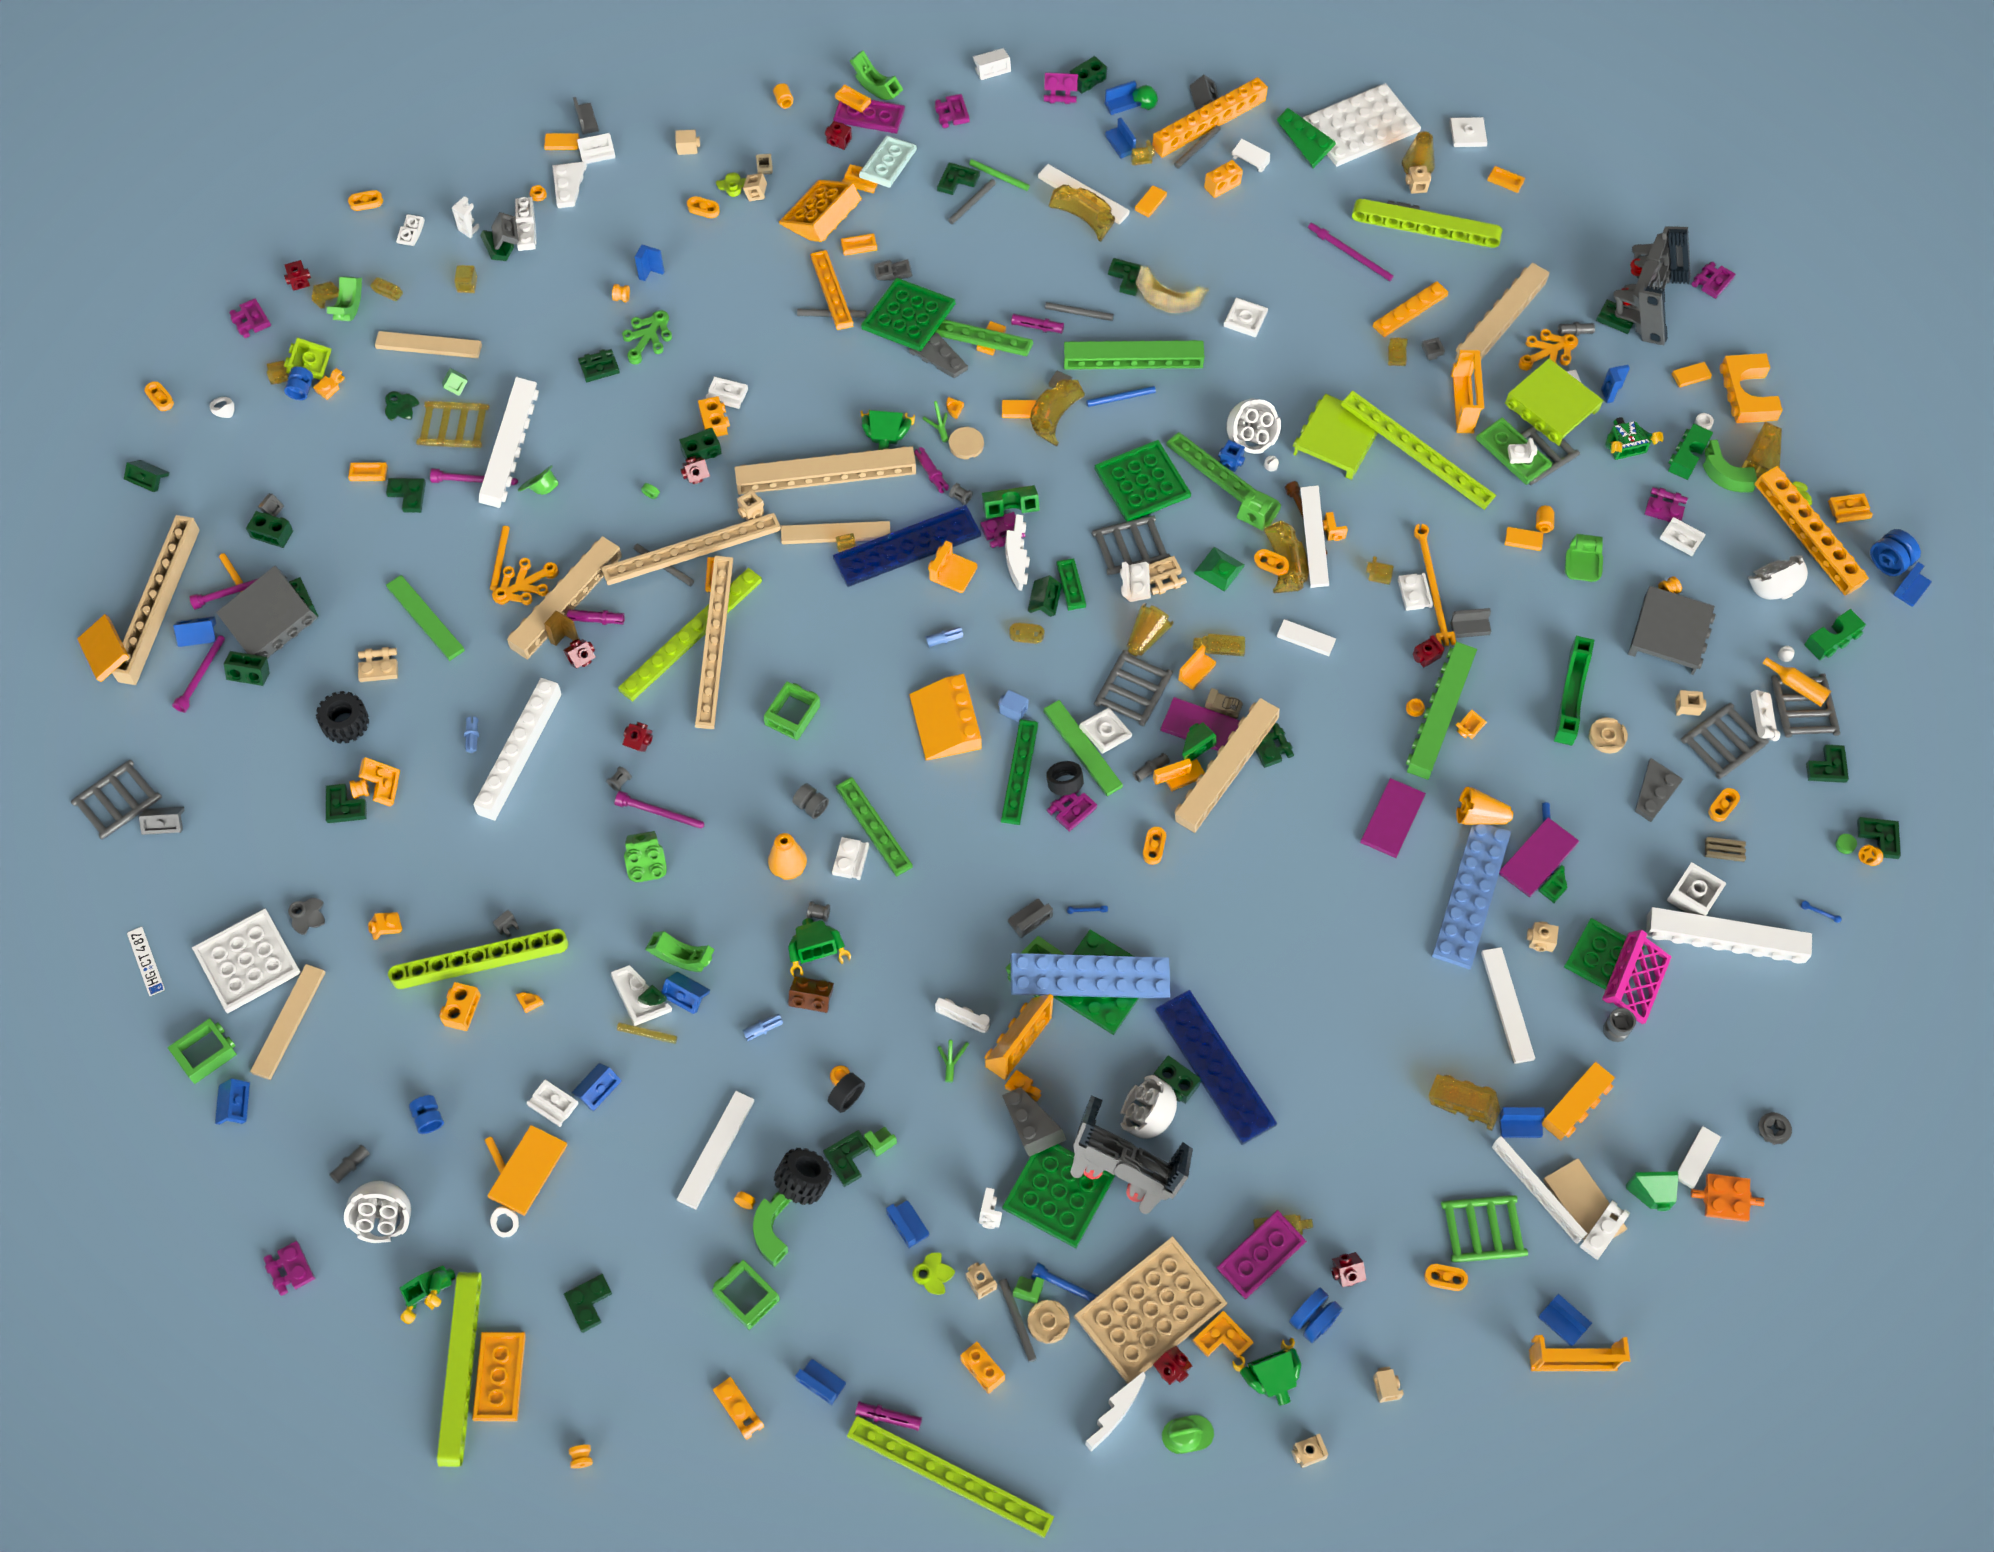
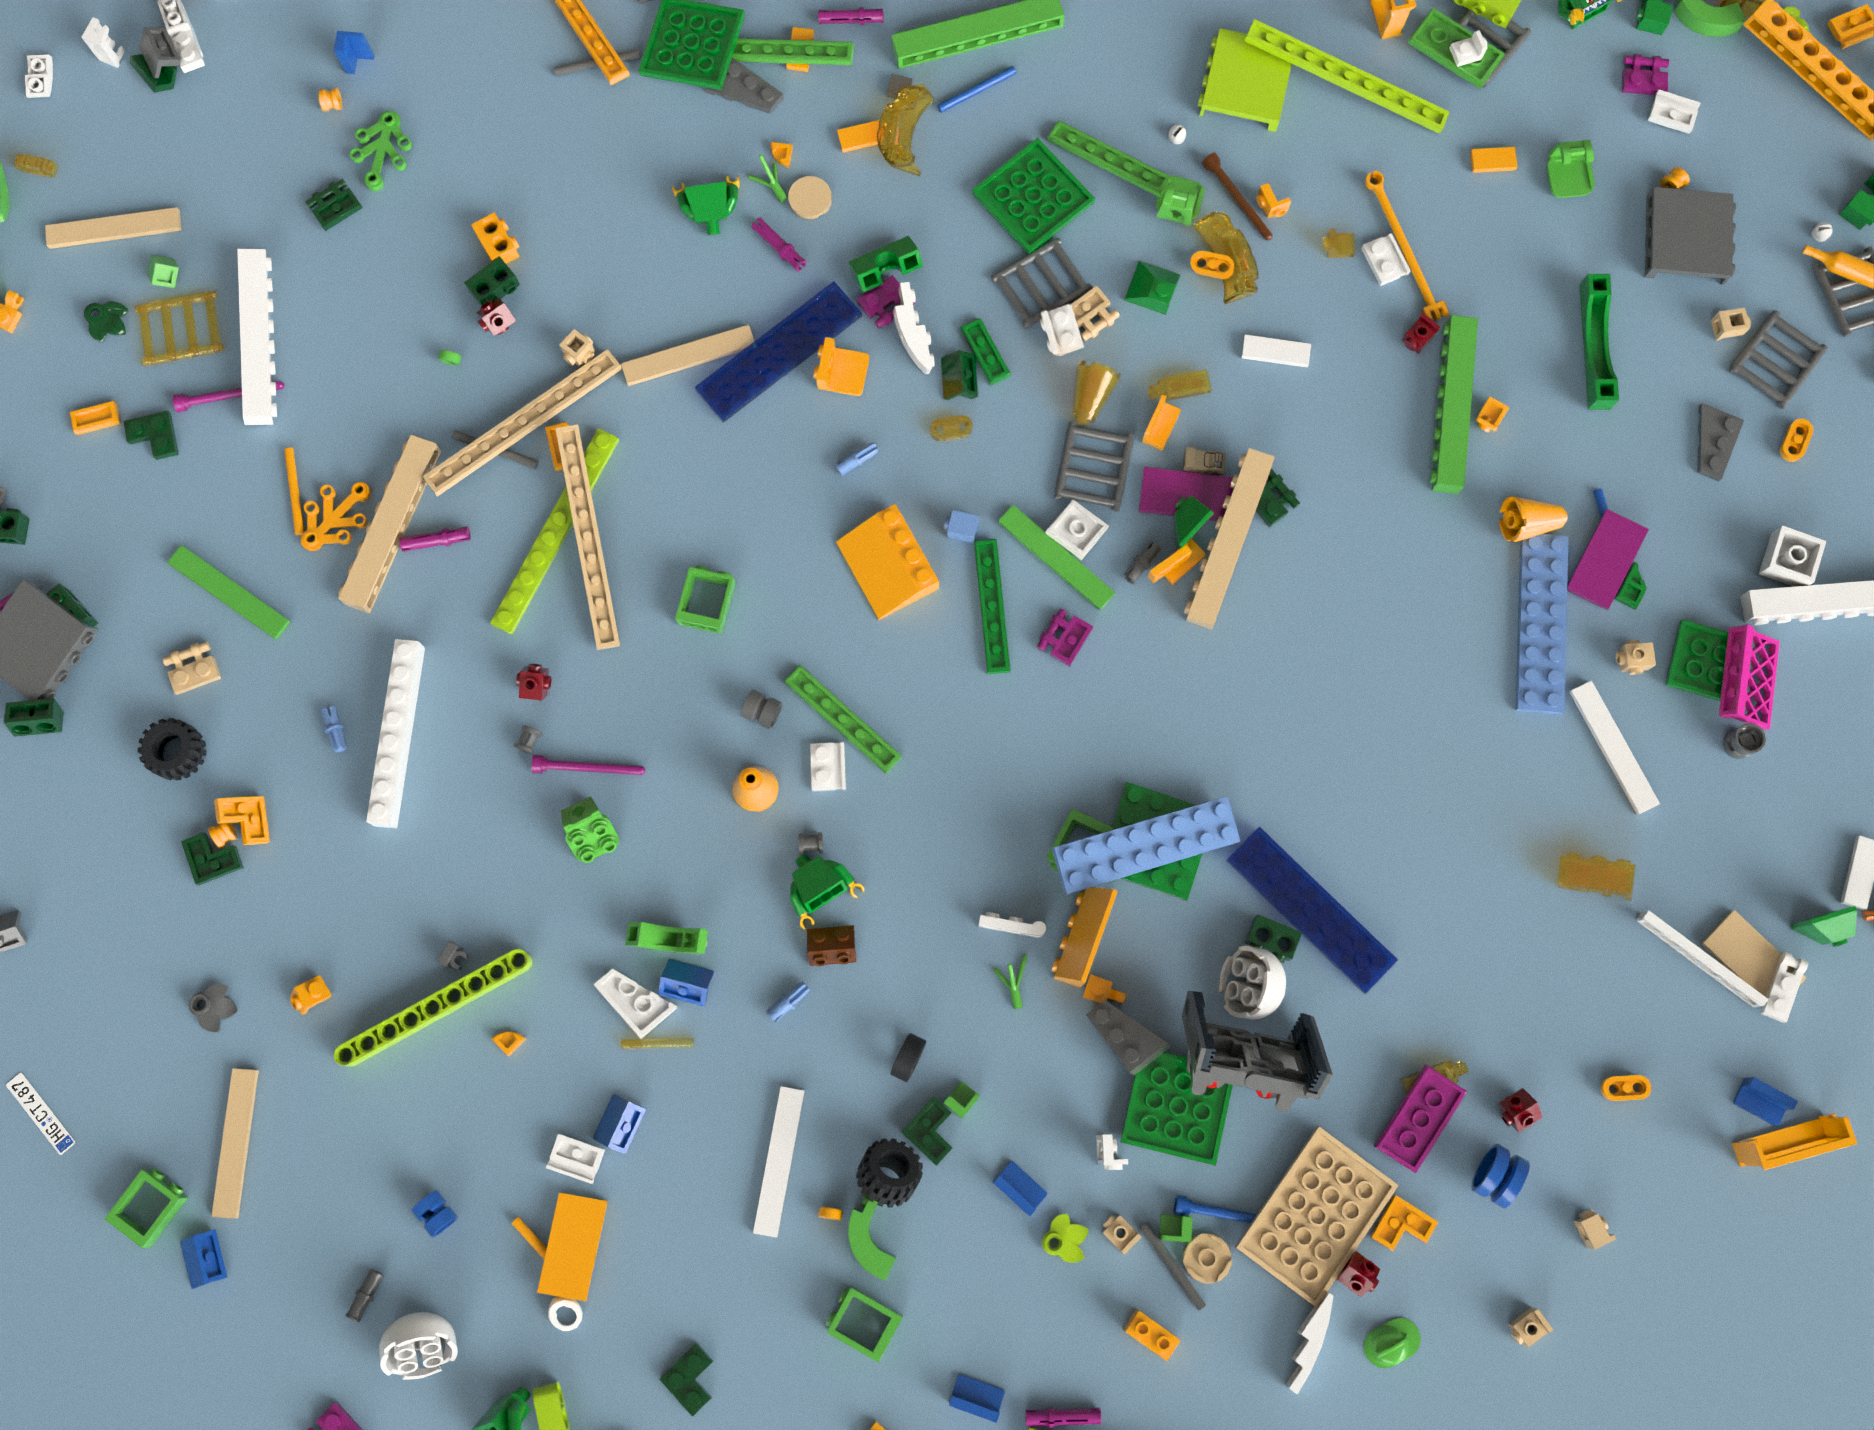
camera: 15 degrees left, 15 degrees up
white plate [192,908,301,1014] -> none
light orange brick [440,982,481,1031] -> none
clear yellow panel [454,265,477,293] -> none
bright green piece [518,465,558,495] -> none
pearl gold panel [544,611,579,646] -> none
brick [563,639,595,669] -> none
dark green tile [638,985,667,1006] -> none
white plate [706,377,748,409] -> none
tan brick [735,446,916,495] -> none
light orange tile [830,1065,850,1085] -> none
clear yellow tile [836,533,856,552] -> none
dark grey bush [949,483,973,506] -> none
dark grey panel [1008,899,1053,938] -> none
black tyre [1046,761,1084,795] -> none
blue hinge [1067,906,1108,914] -> none
light orange plate [1143,827,1166,865] -> none
blue brick [1218,440,1245,472] -> none
white cylinder [1226,399,1281,454] -> none
torso [1232,1338,1302,1405] -> none
white tile [1300,485,1329,588] -> none
magenta tile [1360,778,1426,858] -> none
light orange plate [1406,698,1425,717] -> none
bright green bar [1441,1195,1528,1262] -> none
dark grey panel [1450,608,1491,638] -> none
blue panel [1499,1107,1545,1138] -> none
light orange brick [1536,505,1555,533] -> none
light orange brick [1542,1062,1615,1141] -> none
tan tile [1588,717,1628,754] -> none
dark tan tile [1705,837,1746,862] -> none
white cylinder [1748,555,1808,600] -> none
white plate [1751,690,1780,741] -> none

